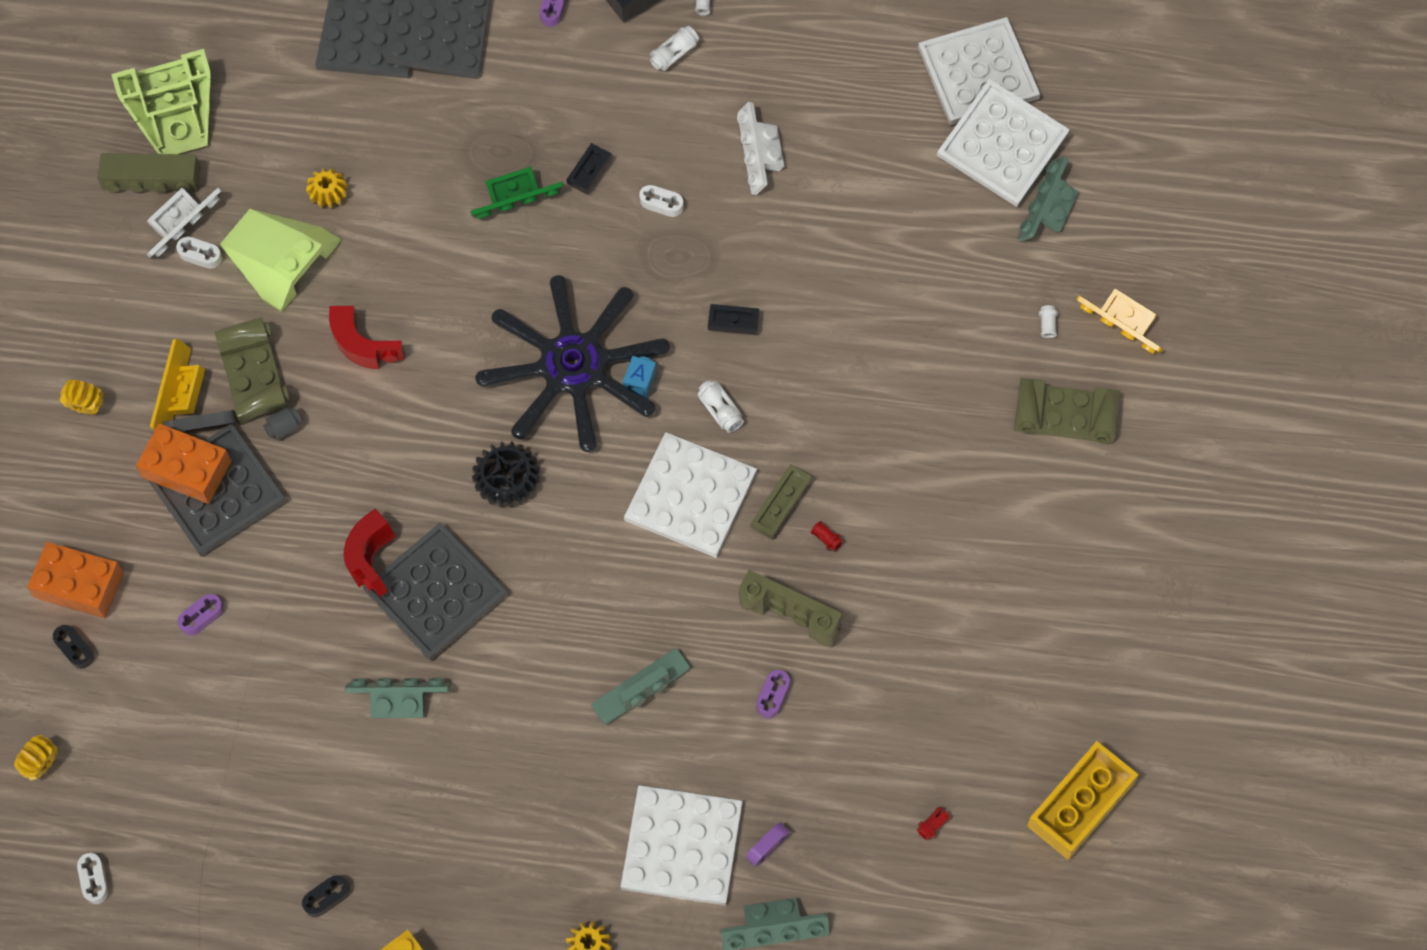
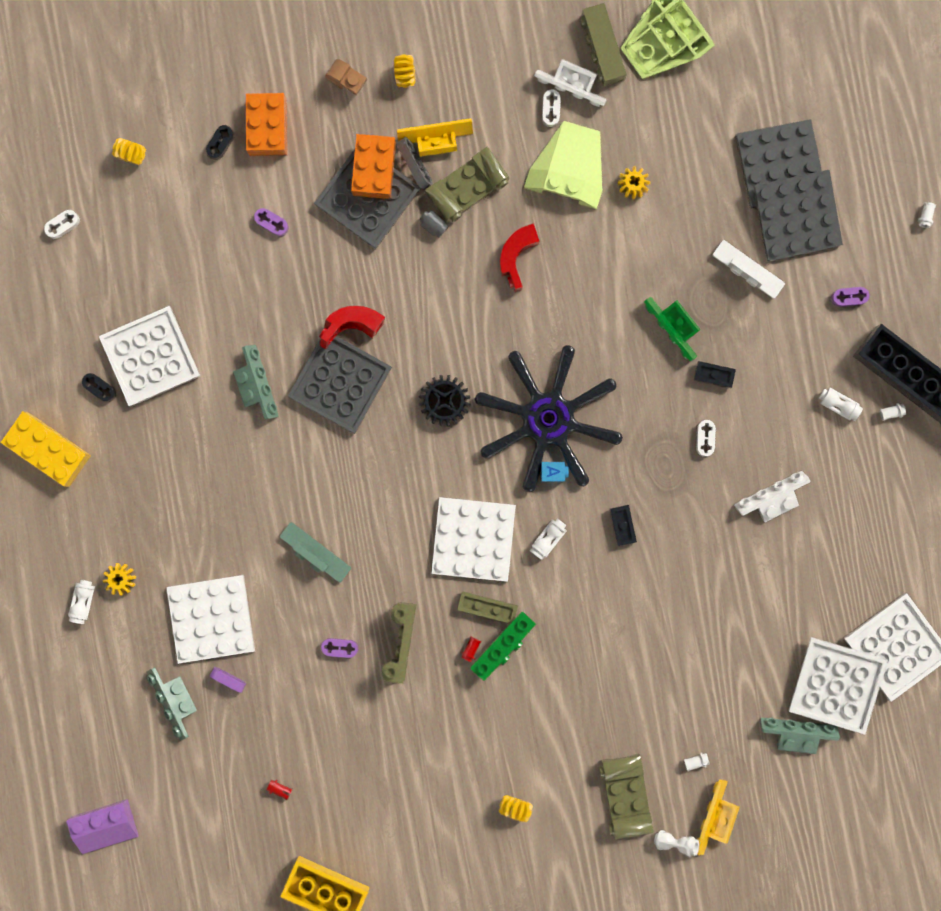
camera: 70 degrees right, 20 degrees up
none -> white plate [99,306,200,407]
none -> medium nougat brick [325,59,367,95]
none -> green bracket [471,612,536,681]
none -> yellow gear [499,795,533,822]
none -> white piece [654,830,699,857]
none -> white bracket [713,240,785,299]

